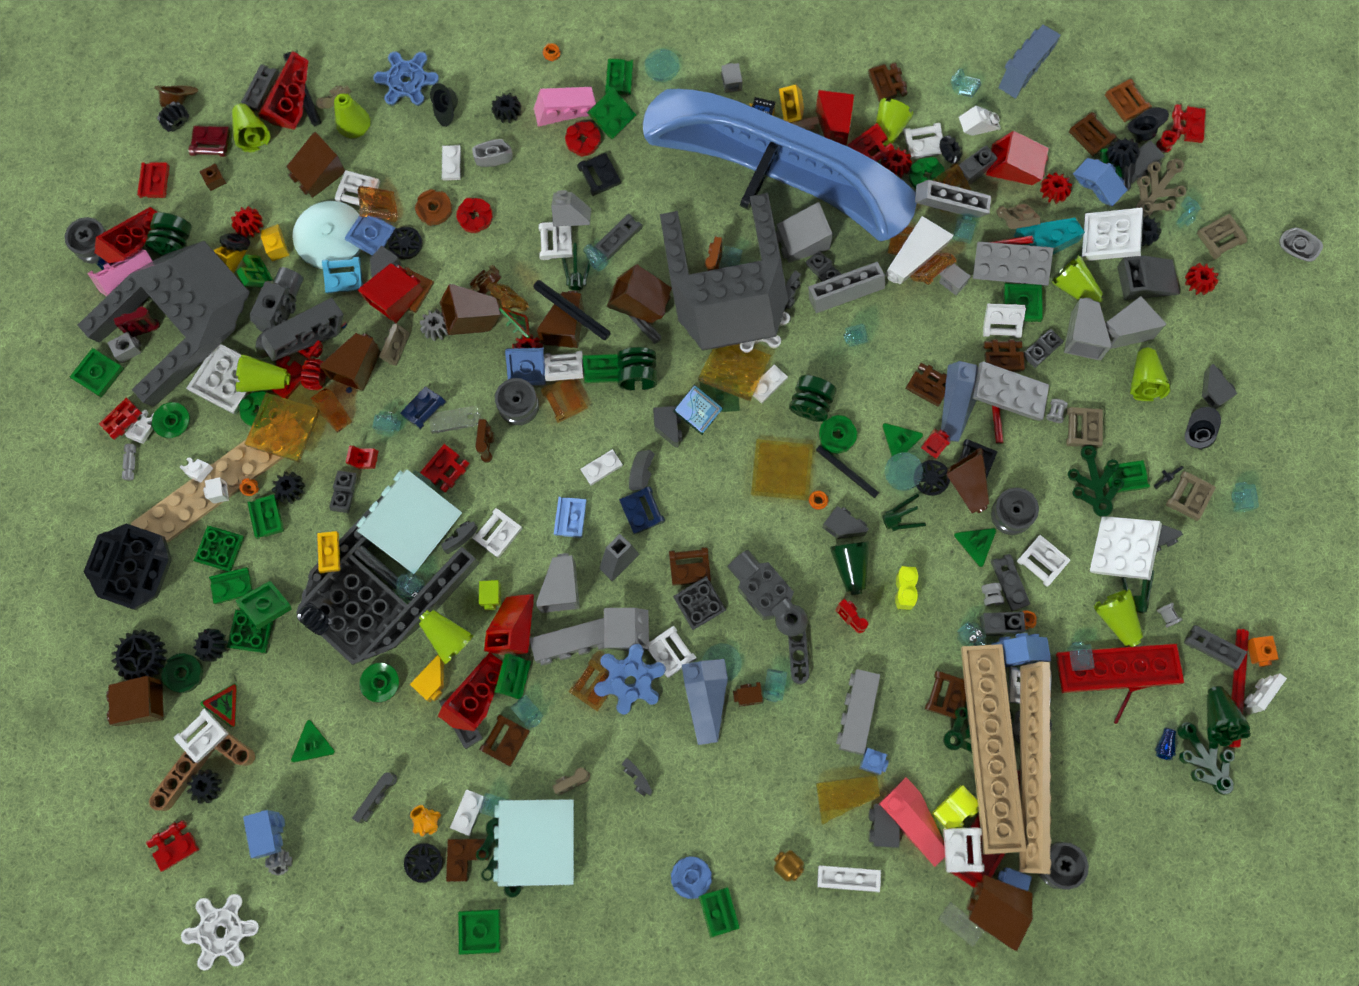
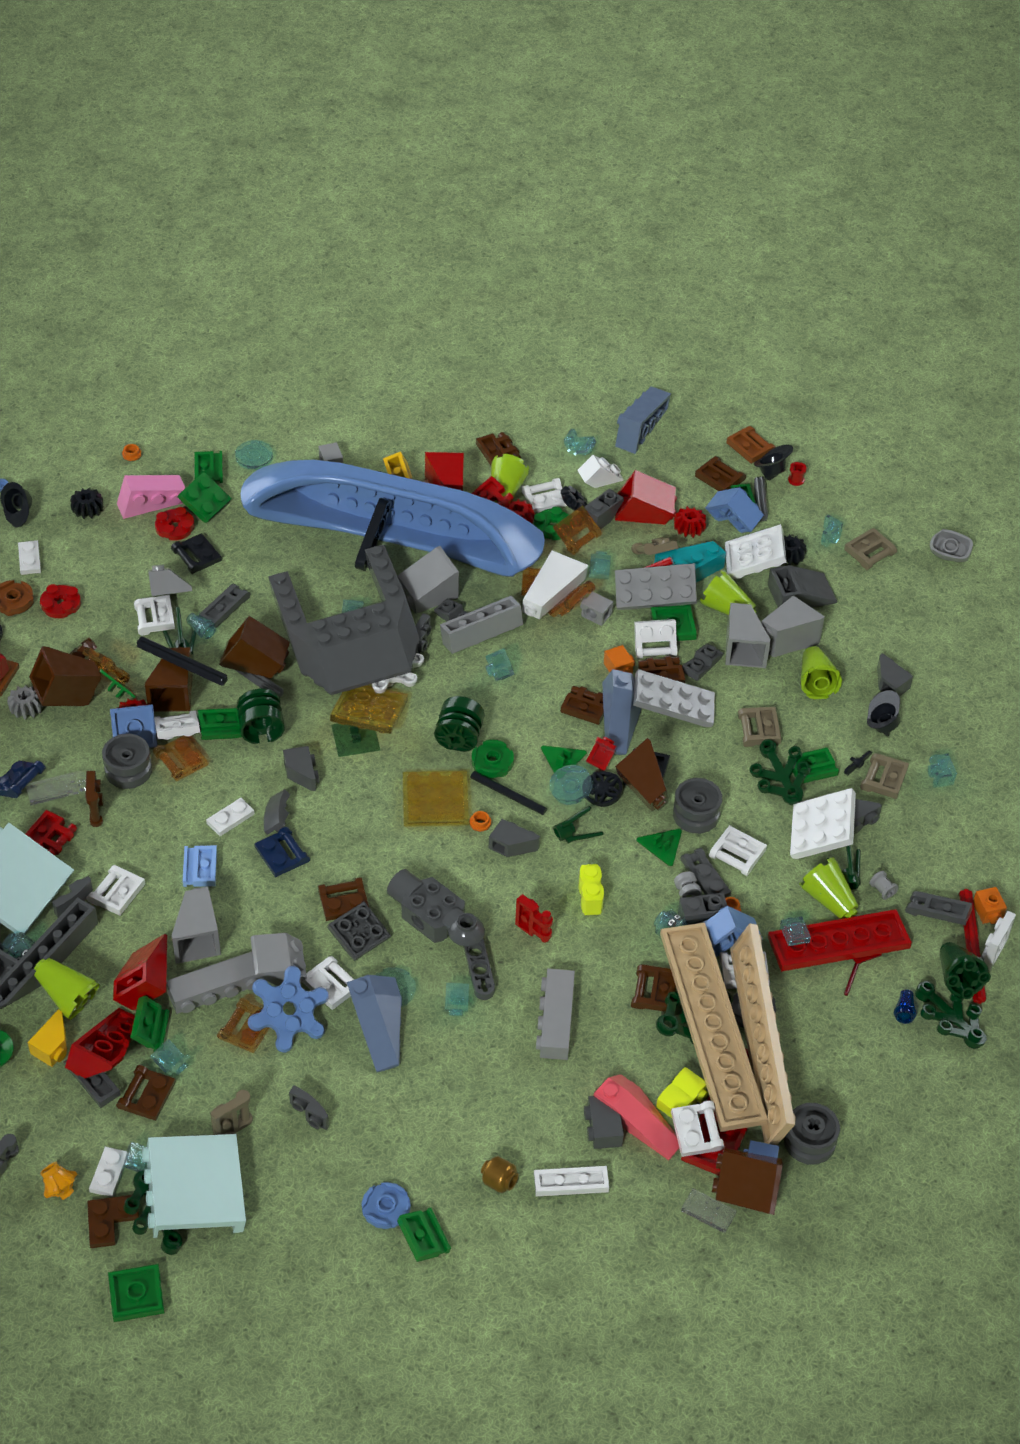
camera: 15 degrees left, 25 degrees down
black wheel [404,843,443,883] -> none
light grey piece [472,139,513,167] -> none
lime brick [479,580,501,610] -> none
dark grey slope [599,534,640,582] -> none
piece [673,384,723,435] -> none
dark orange plate [705,236,722,271] -> none
reddish brown brick [733,682,763,707] -> none
white plate [748,365,788,404] -> none
clear yellow wing [816,775,880,825] -> none
dark green cone [830,541,869,595] -> none
medium blue brick [859,748,889,775] -> none
light grey brick [915,180,991,218] -> none
red bar [992,405,1004,443] -> none
light grey bush [1046,399,1068,423] -> none
black gear [1107,137,1140,169] -> none
dark grey slope [1131,140,1165,183] -> none
dark tan plant [1135,158,1186,217] -> none
red plate [1171,104,1206,143] -> none
red gear [1185,263,1219,295] -> none
none -> orange brick [604,645,635,674]

